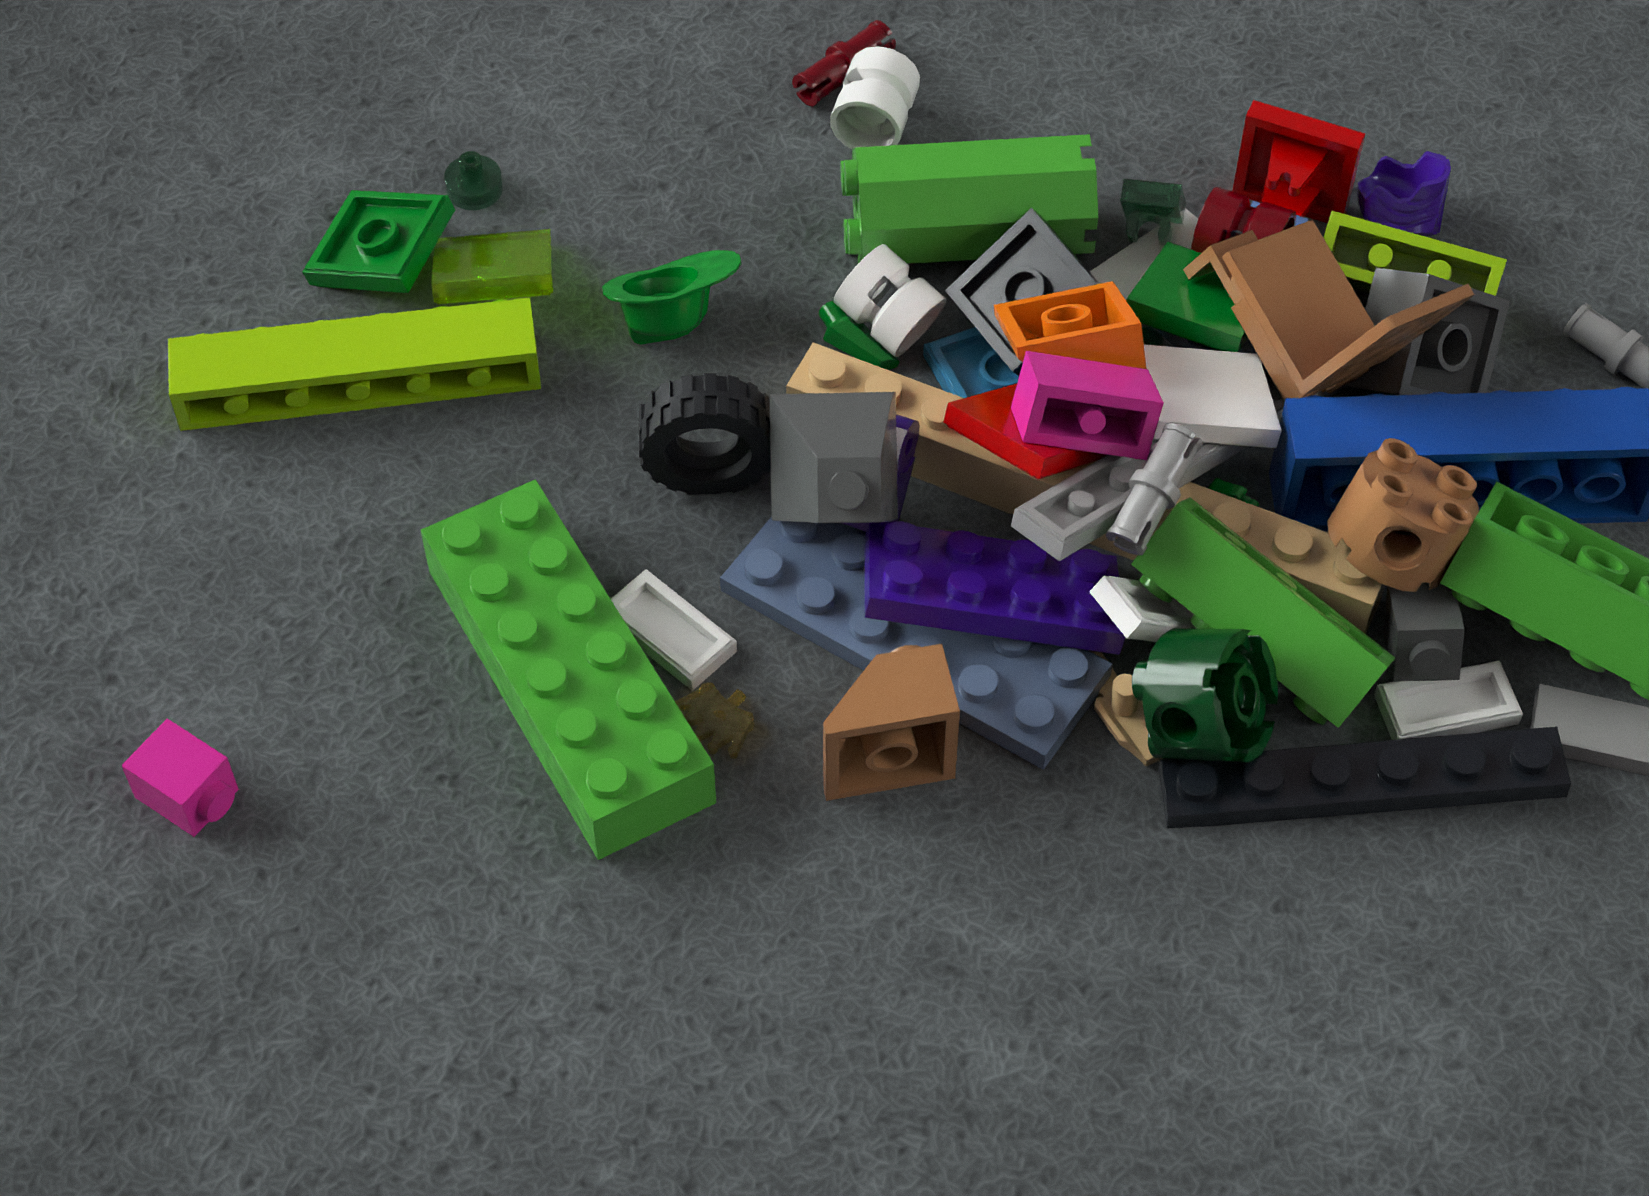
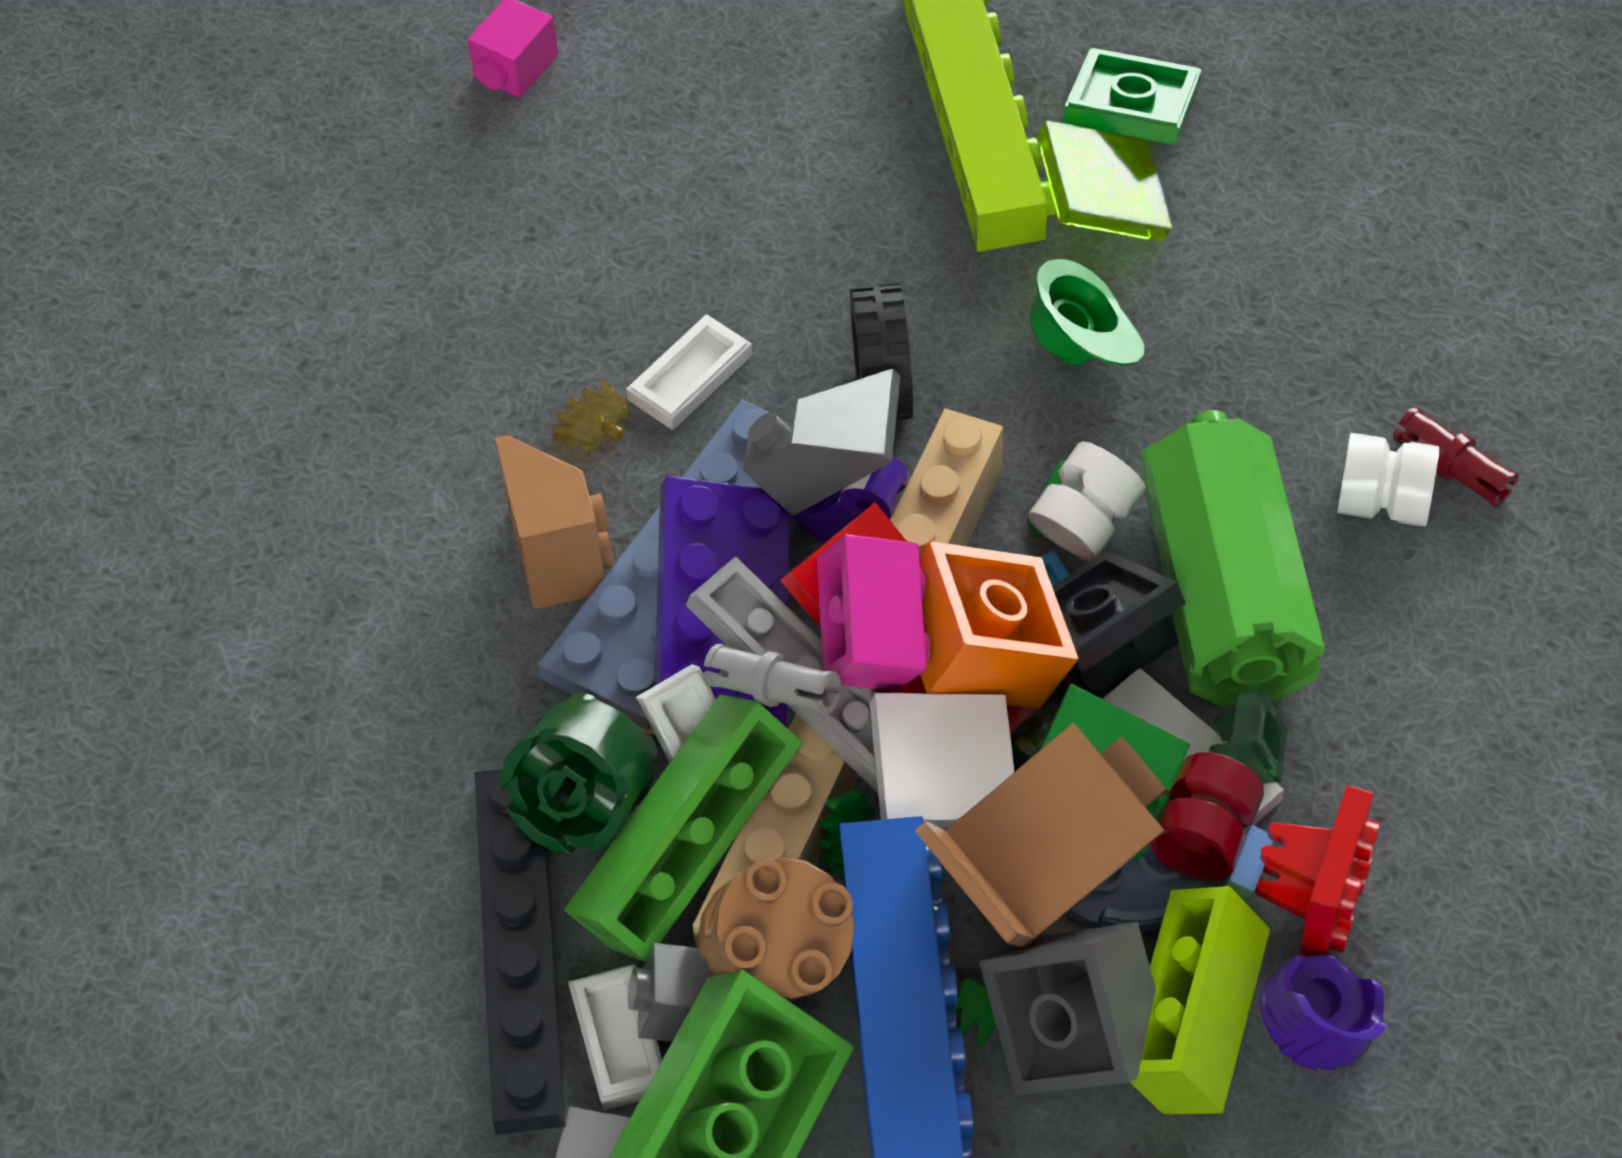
camera: 90 degrees right, 0 degrees up
bright green brick [421,479,716,860] -> none
clear green tile [444,151,503,210] -> none

